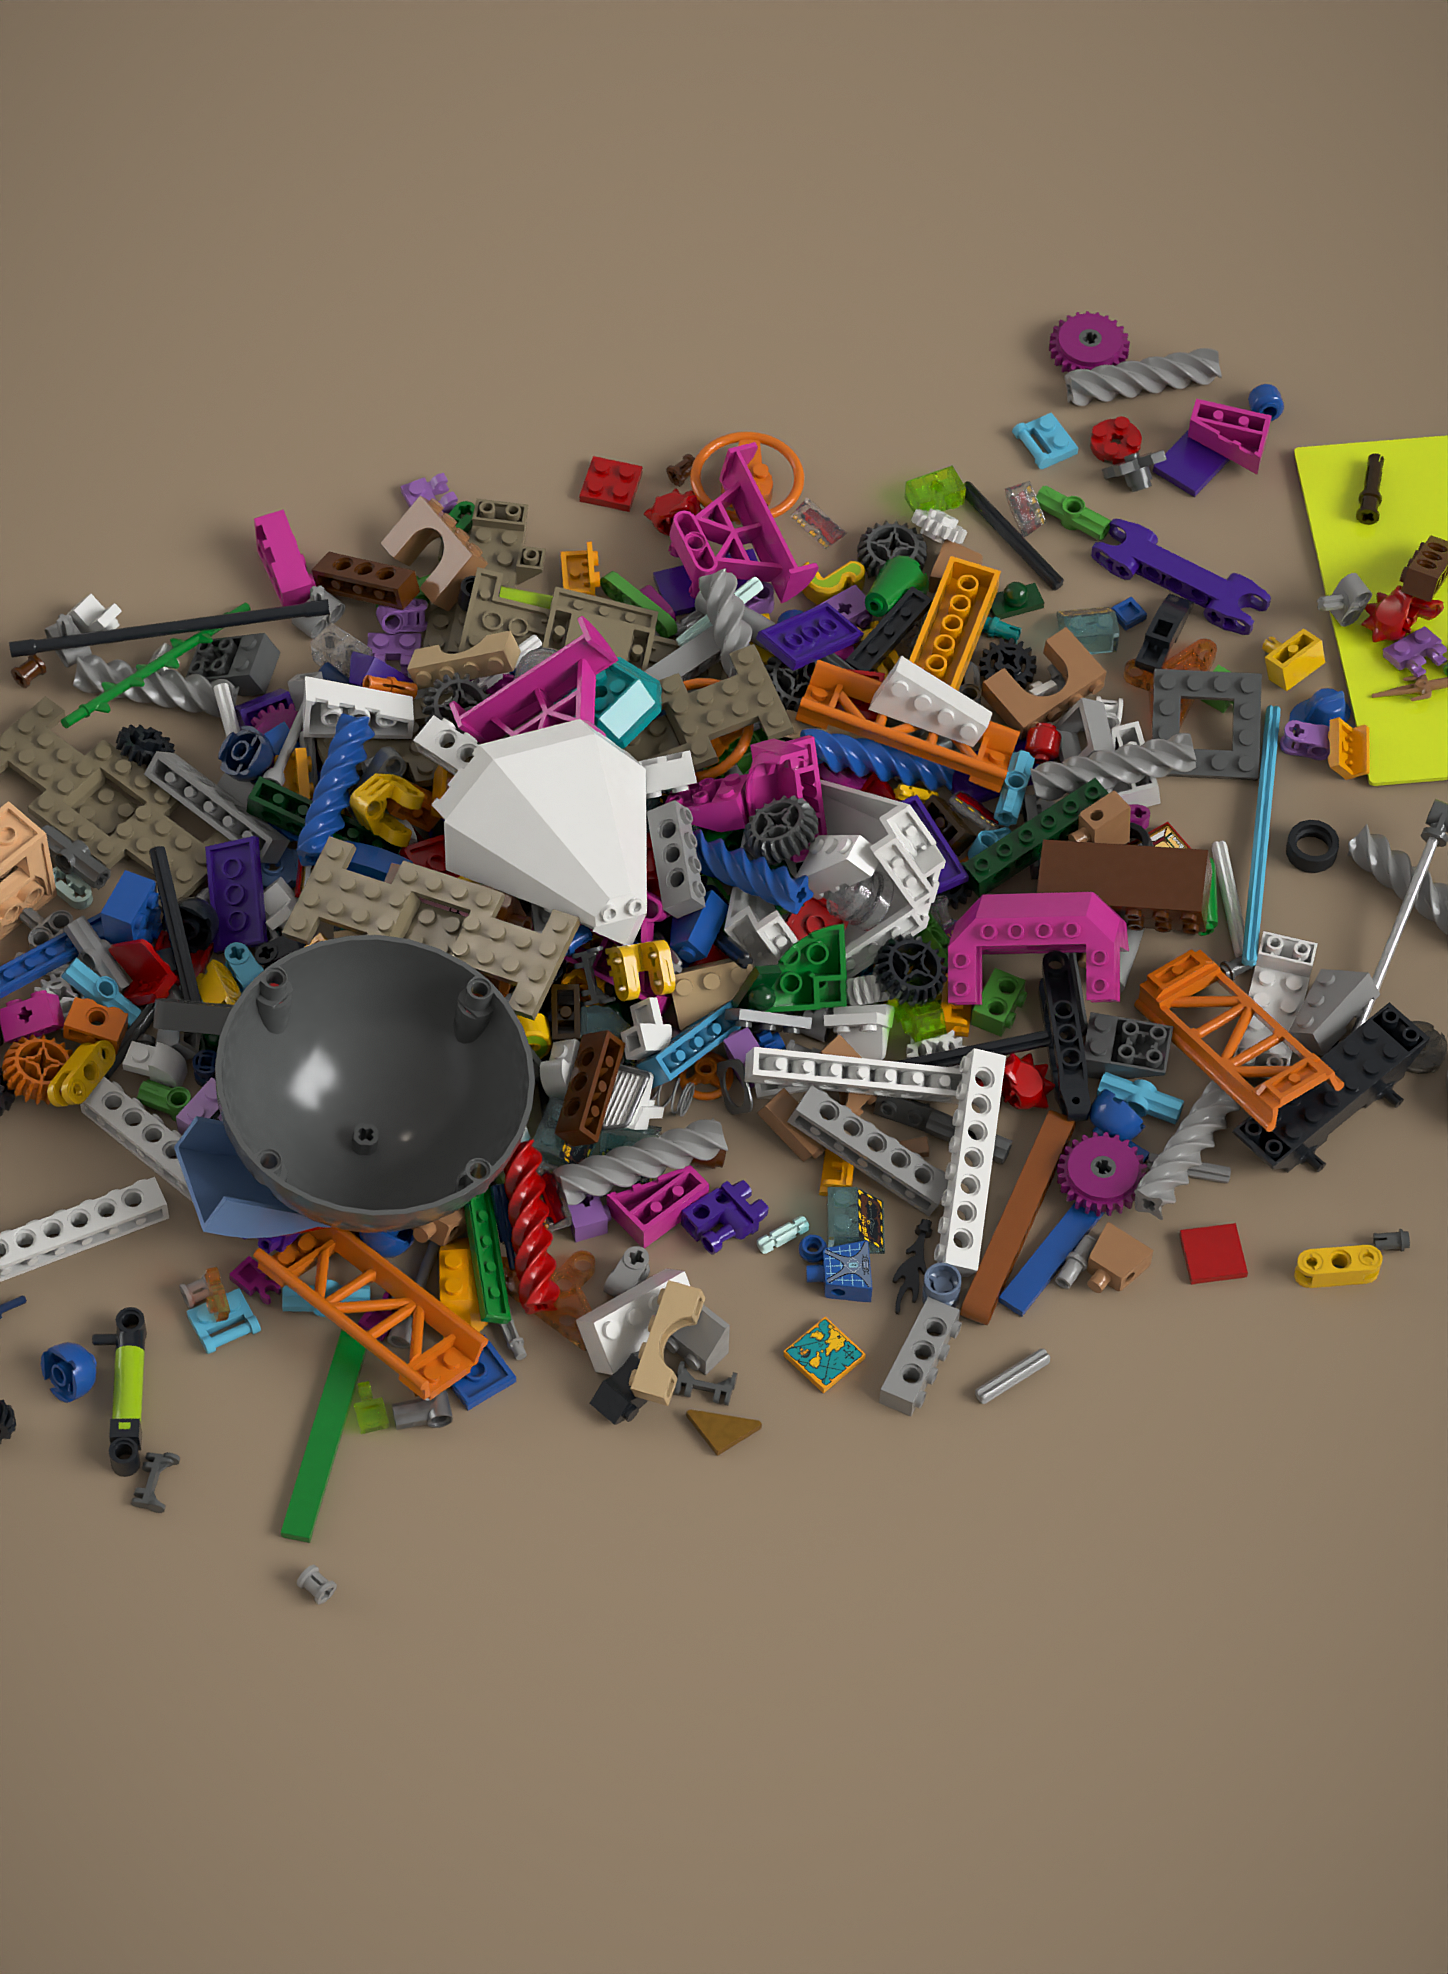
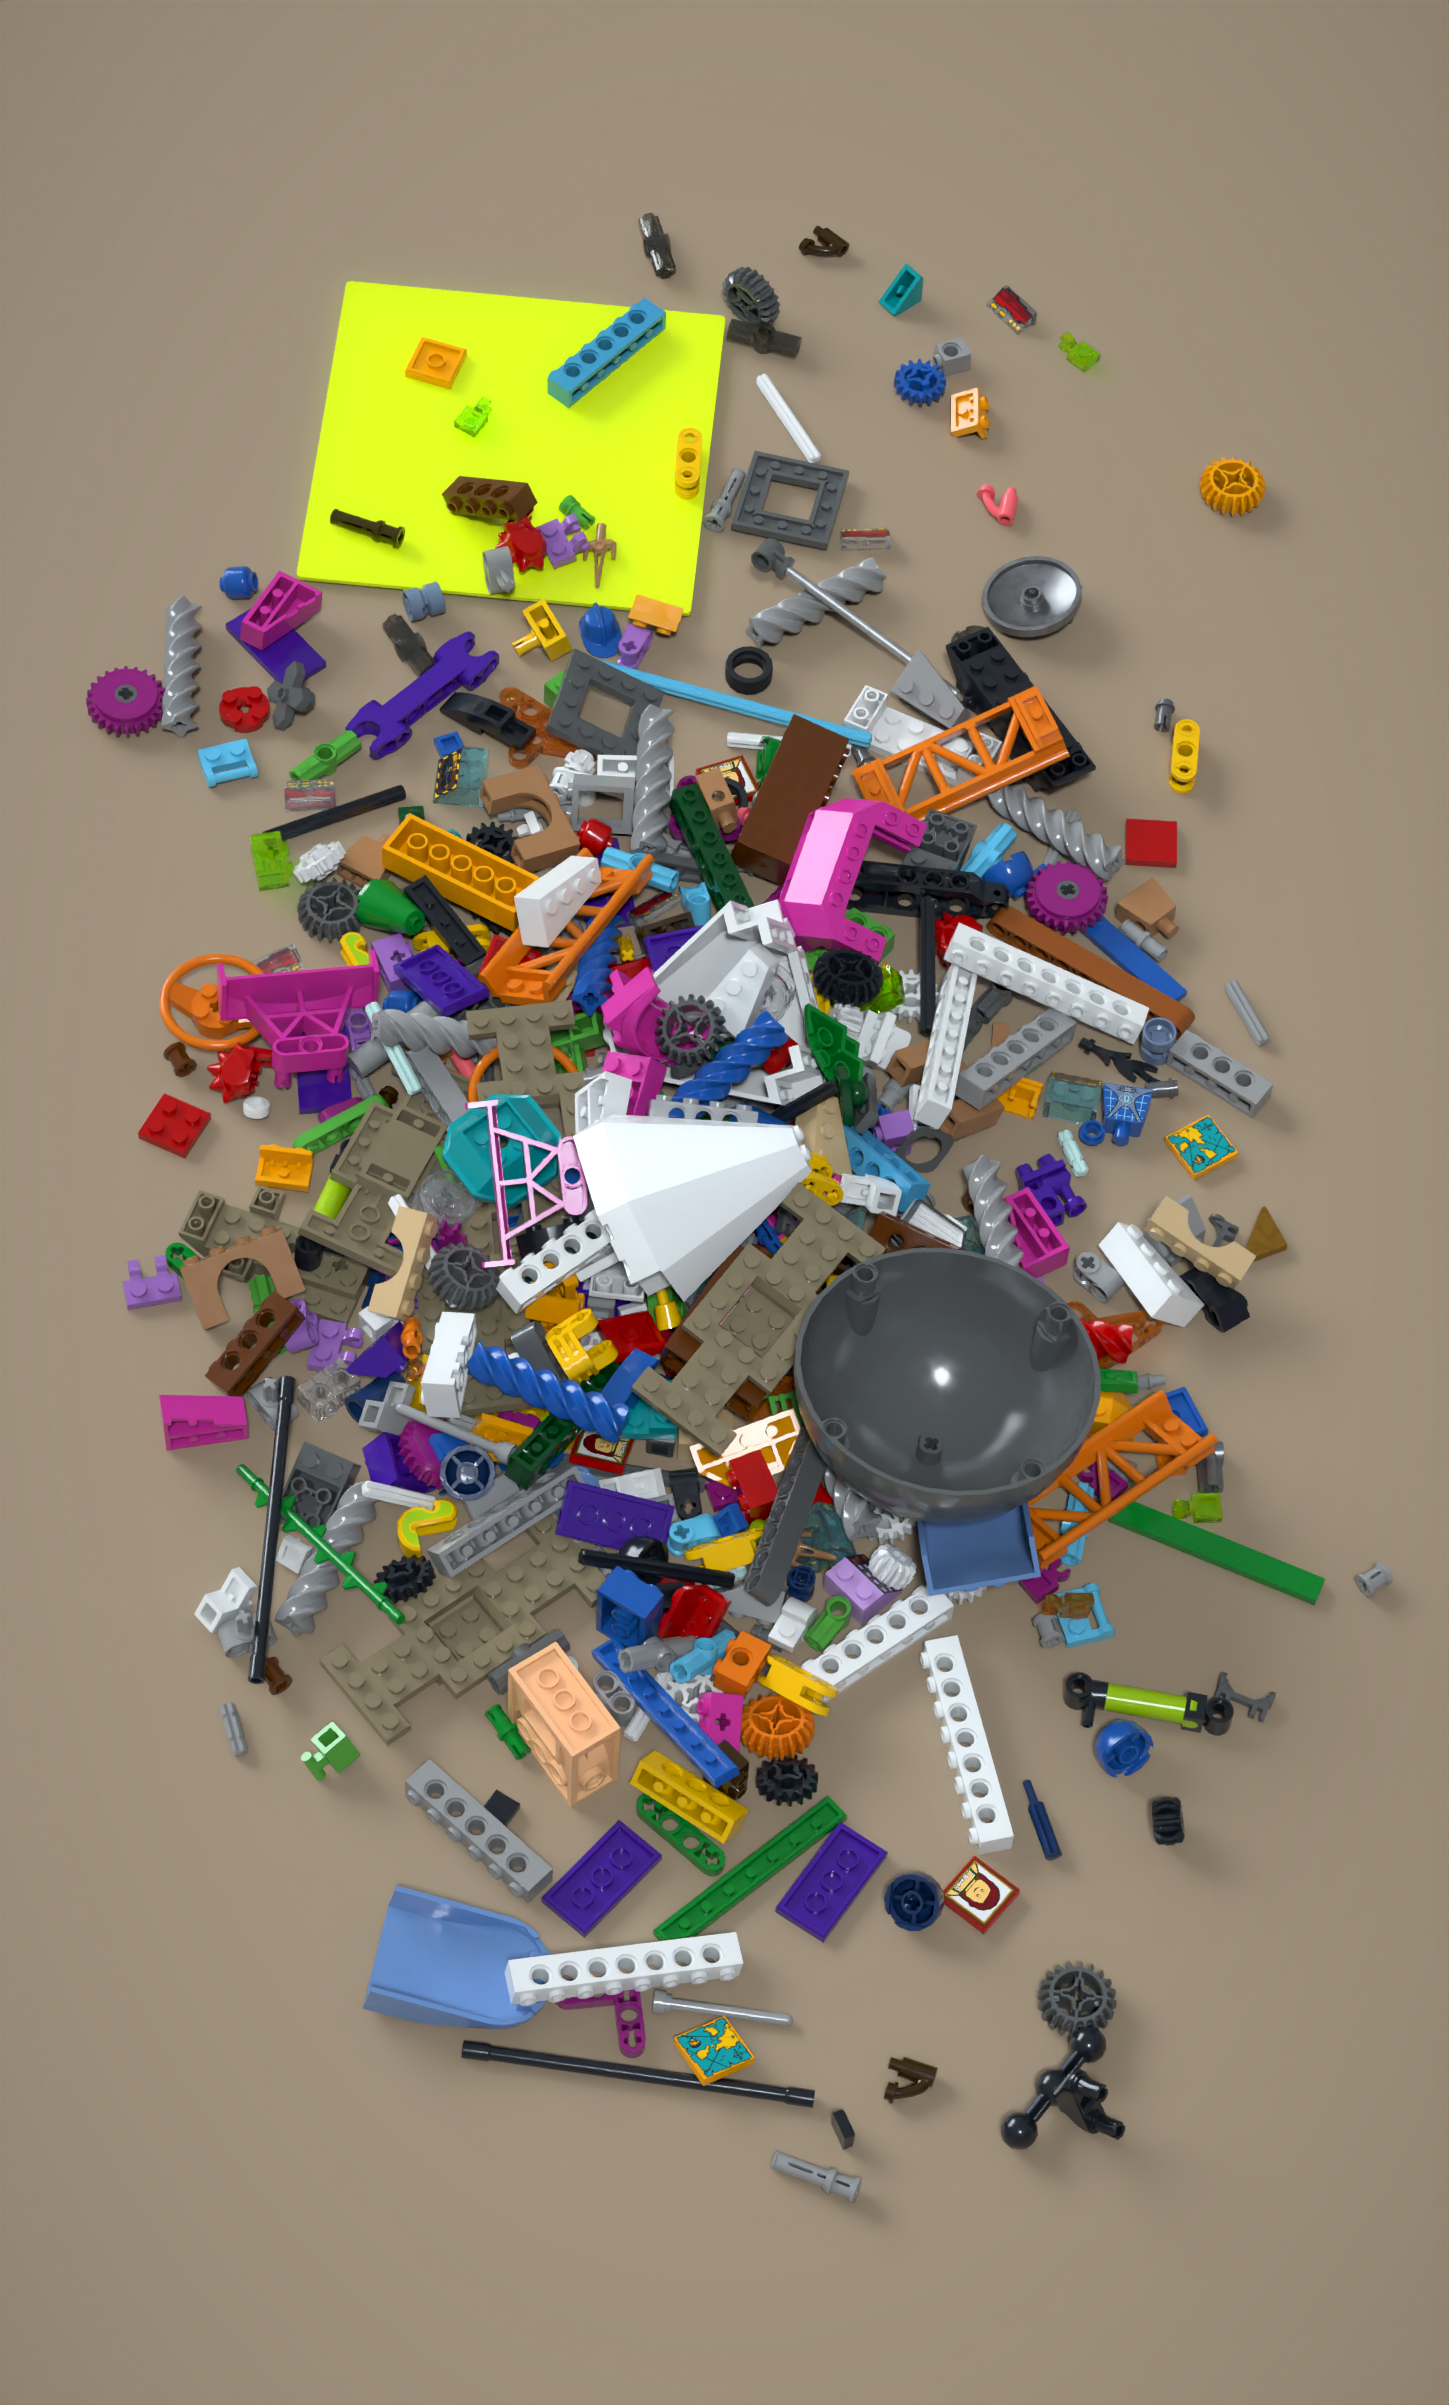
camera: 80 degrees left, 0 degrees up
none -> white tile [243,1096,270,1119]
none -> clear smoke piece [383,614,437,678]
none -> yellow animal [397,1499,457,1558]
none -> sand blue wheel [402,581,446,622]
none -> white gear [564,749,596,775]
none -> dark grey pin [1145,1078,1178,1099]

